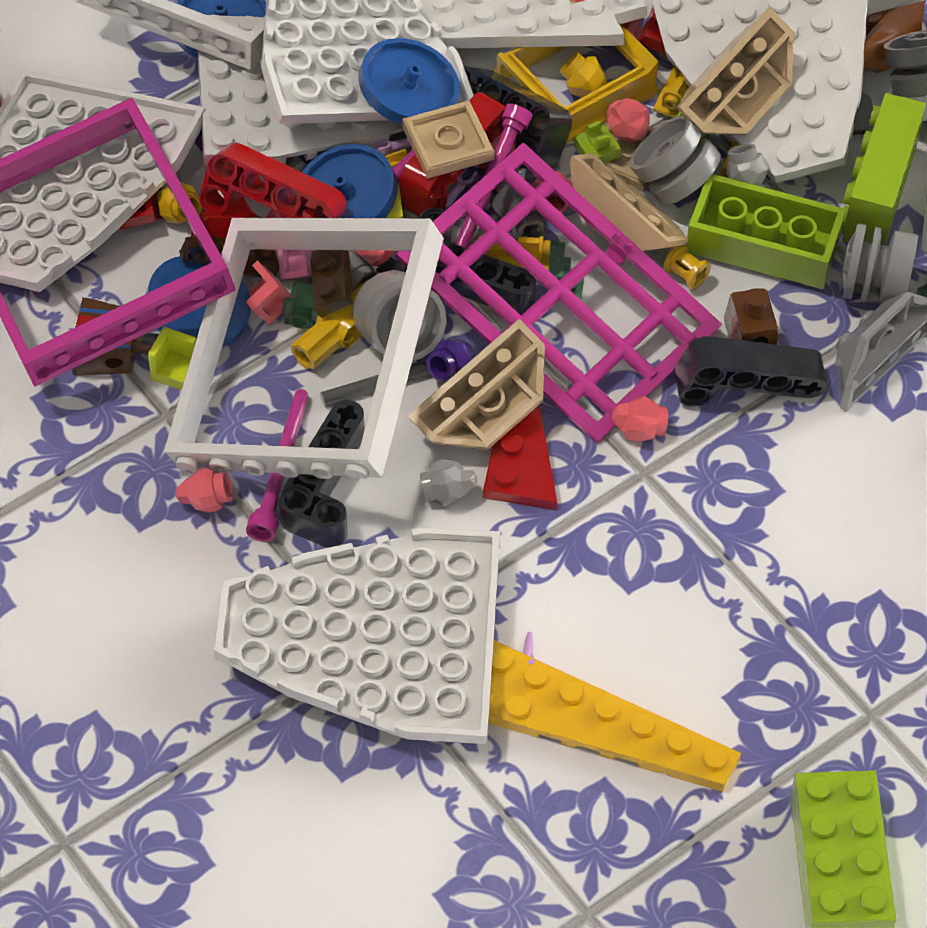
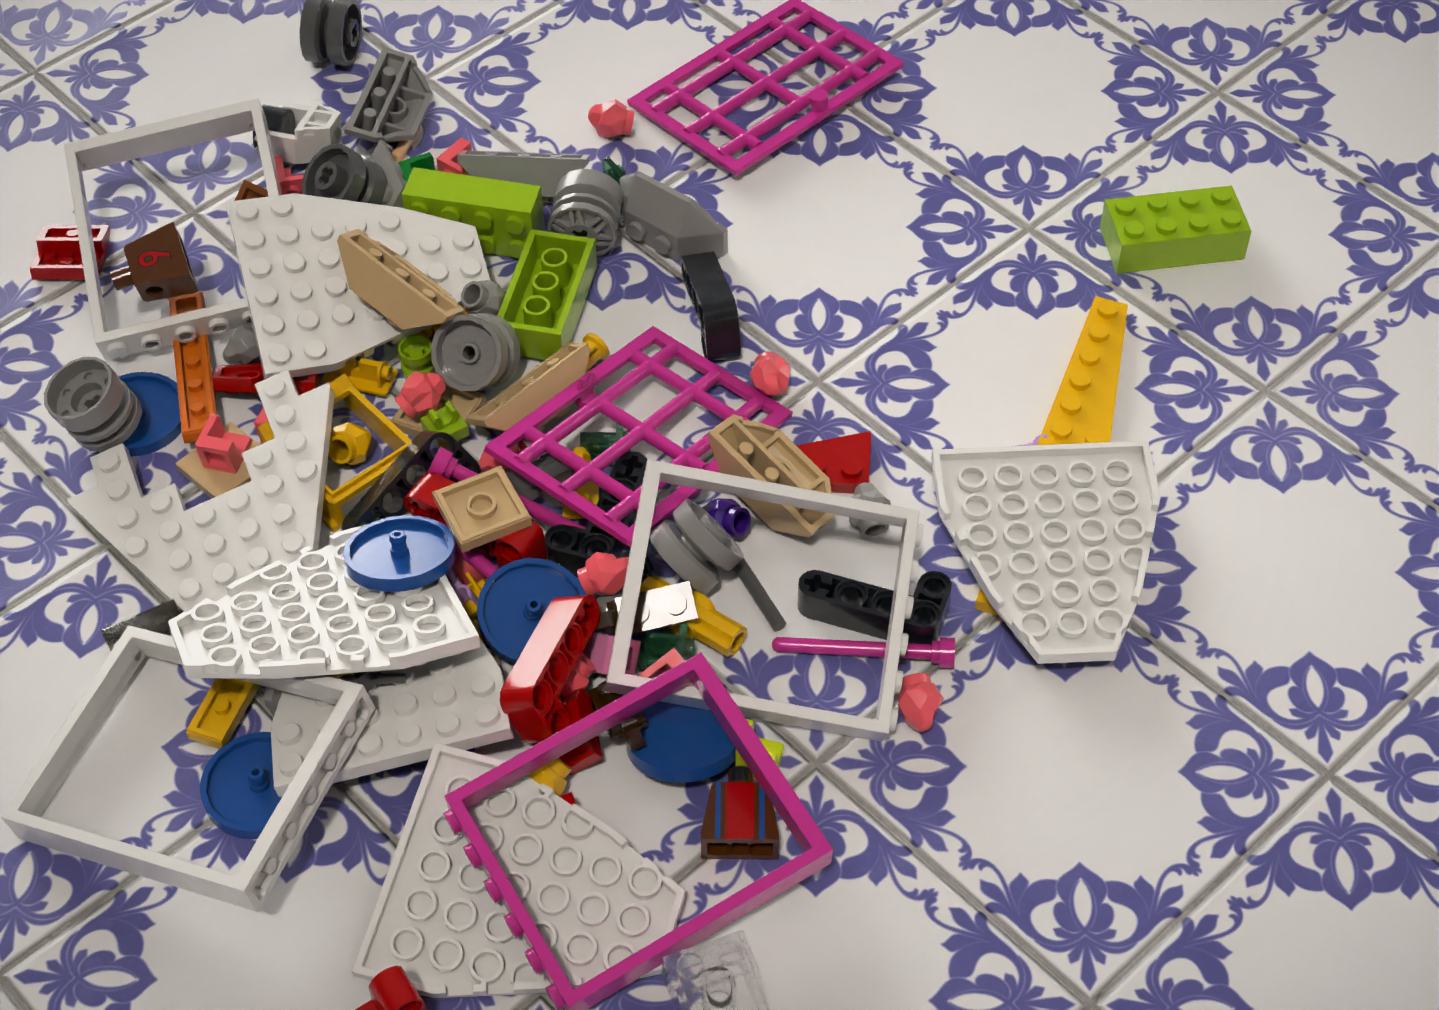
camera: 95 degrees left, 5 degrees down
reddish brown torso [724,288,778,345] -> none

